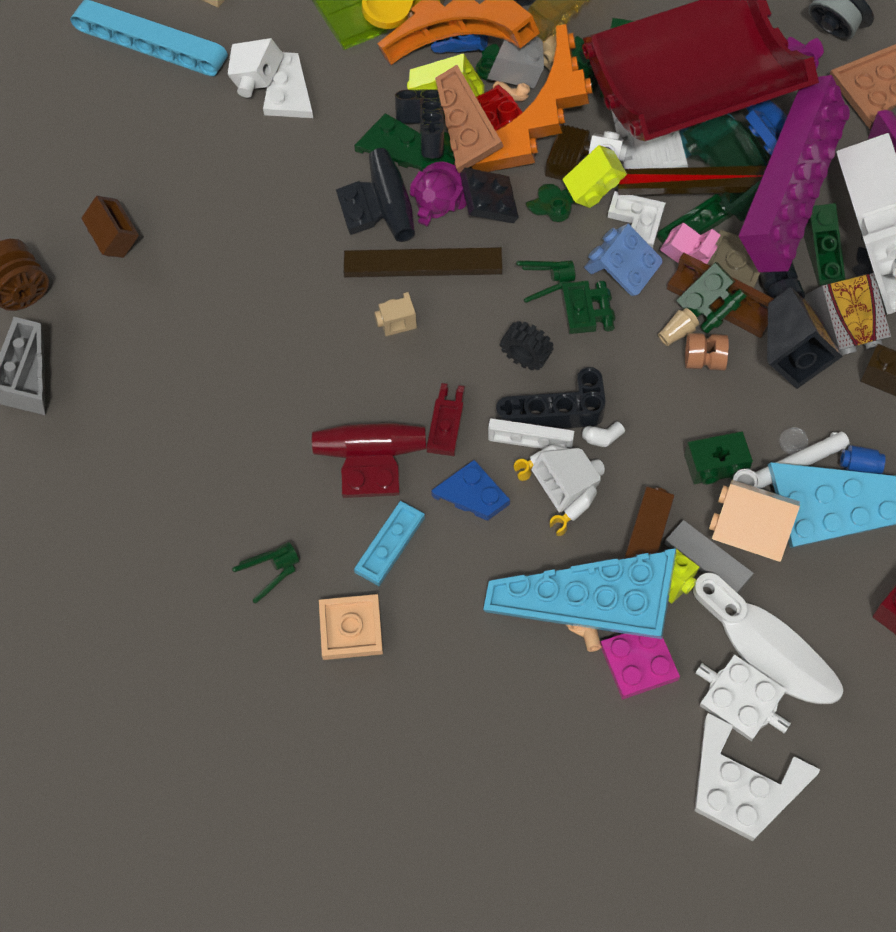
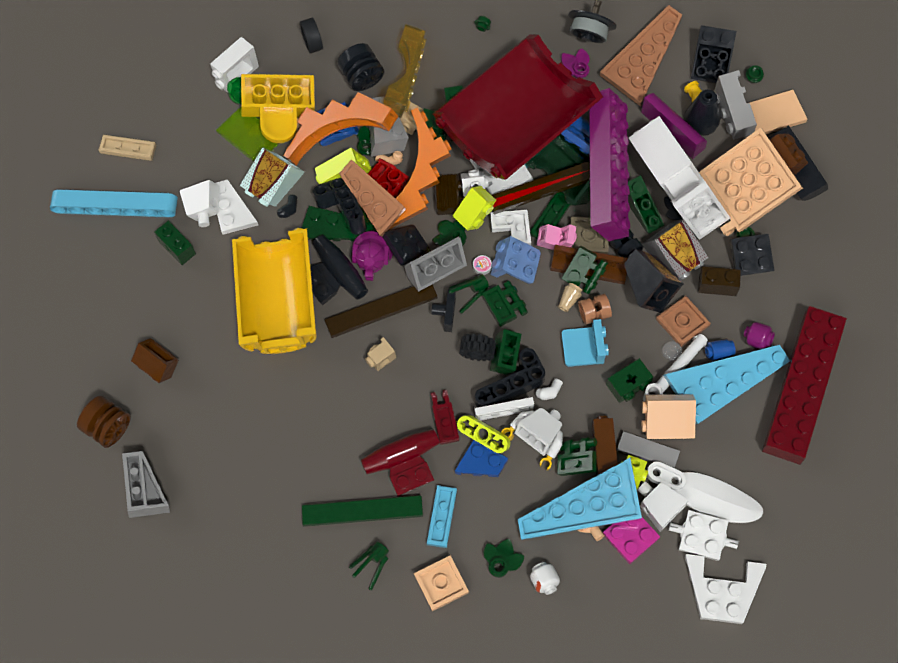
camera: 20 degrees left, 5 degrees up
none -> dark green brick [154,220,196,265]
none -> yellow cylinder [232,228,316,354]
none -> slope [240,148,305,207]
none -> black arm [277,195,298,218]
none -> dark green tile [302,496,423,527]
none -> light grey slope [404,237,467,292]
none -> black tile [431,289,456,332]
none -> neon yellow beam [457,415,510,453]
none -> tile [473,255,492,275]
none -> dark green plate [484,539,524,578]
none -> dark green brick [490,329,522,375]
none -> white head [530,562,560,595]
none -> dark green plate [557,437,597,476]
none -> medium azure bracket [562,319,609,367]
none -> white torso [638,481,689,532]
none -> nougat tile [656,296,711,347]

